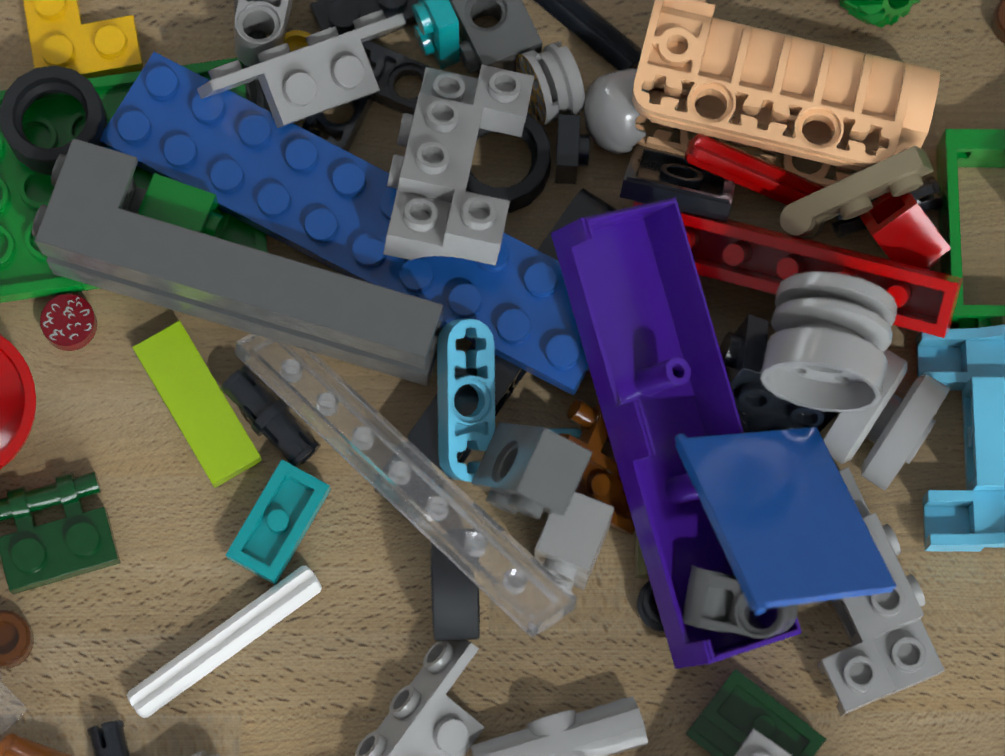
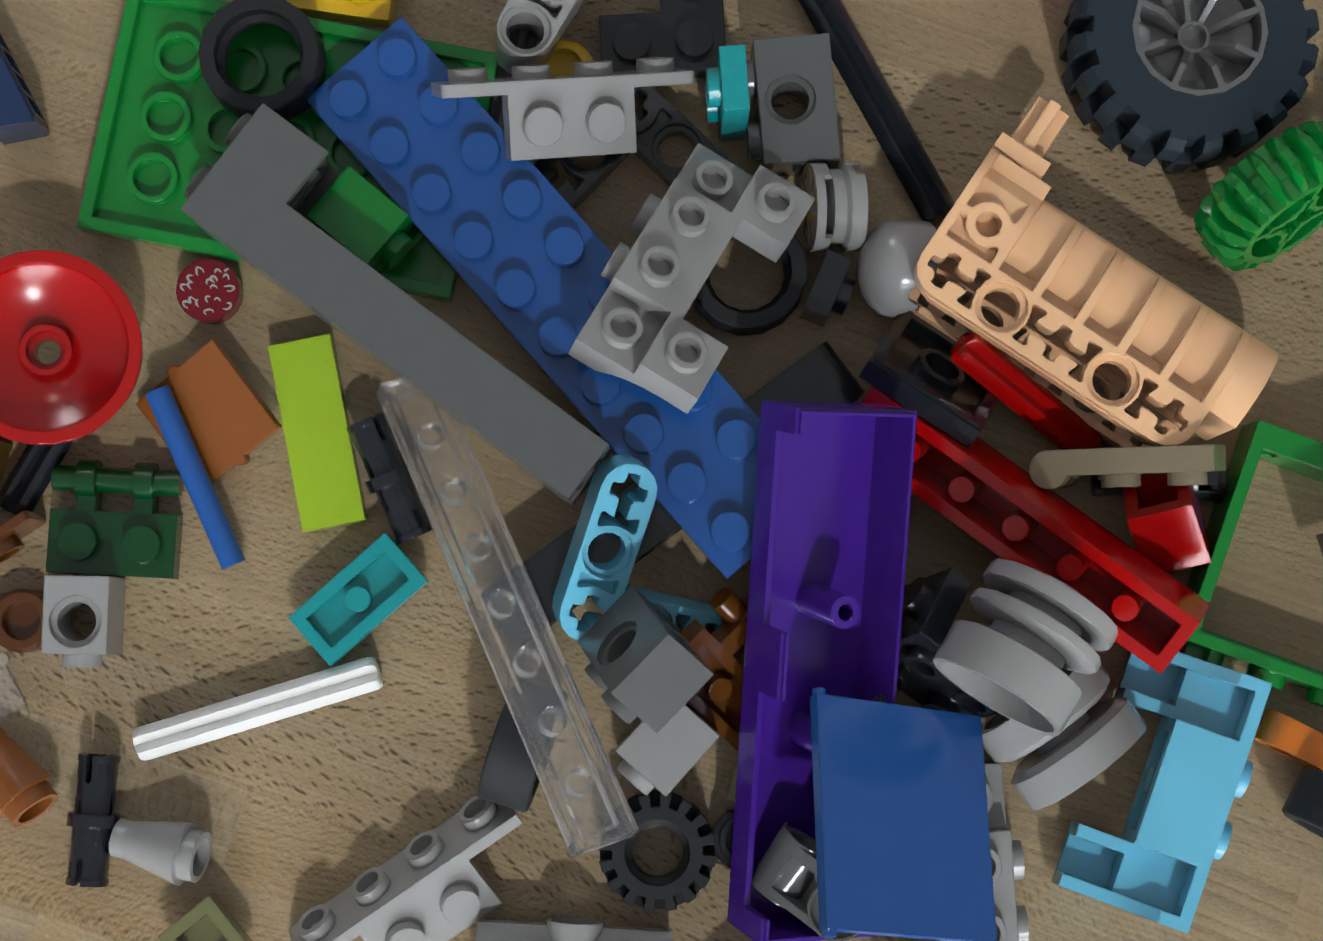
camera: 20 degrees right, 10 degrees up
none -> light grey brick [41,575,125,667]
none -> dark orange piece [136,339,282,484]
none -> blue bar [145,385,246,570]
none -> black tyre [599,790,716,912]

